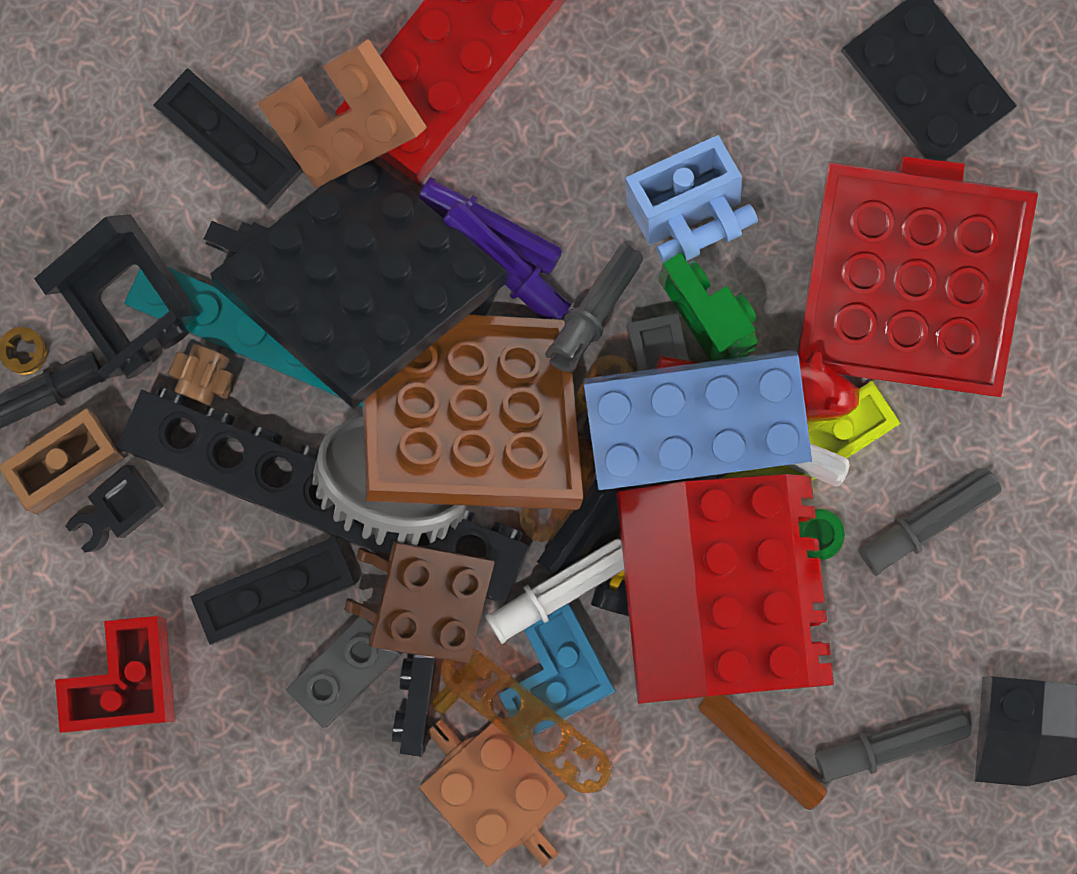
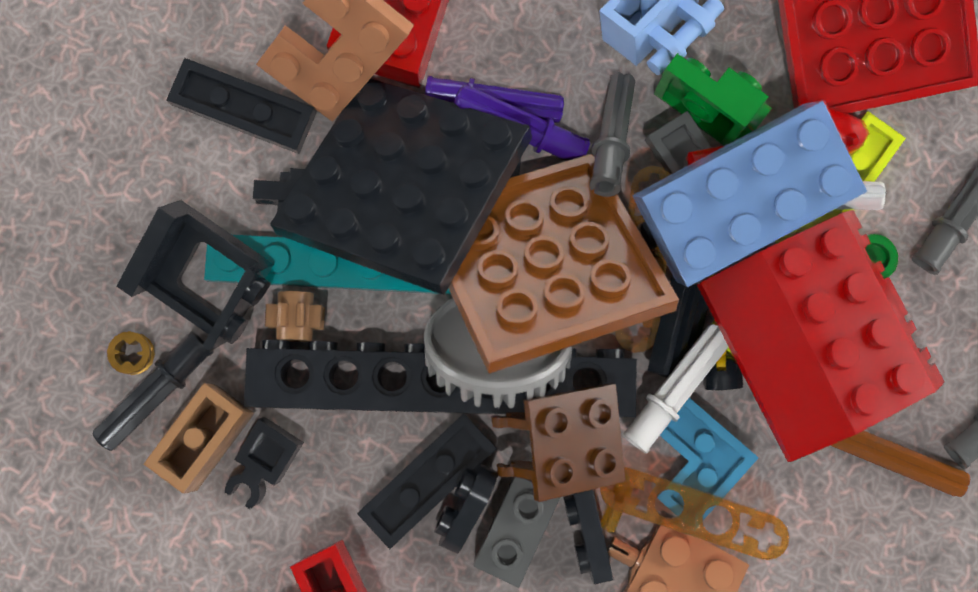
camera: 20 degrees left, 0 degrees up
none -> black plate [434,463,498,554]

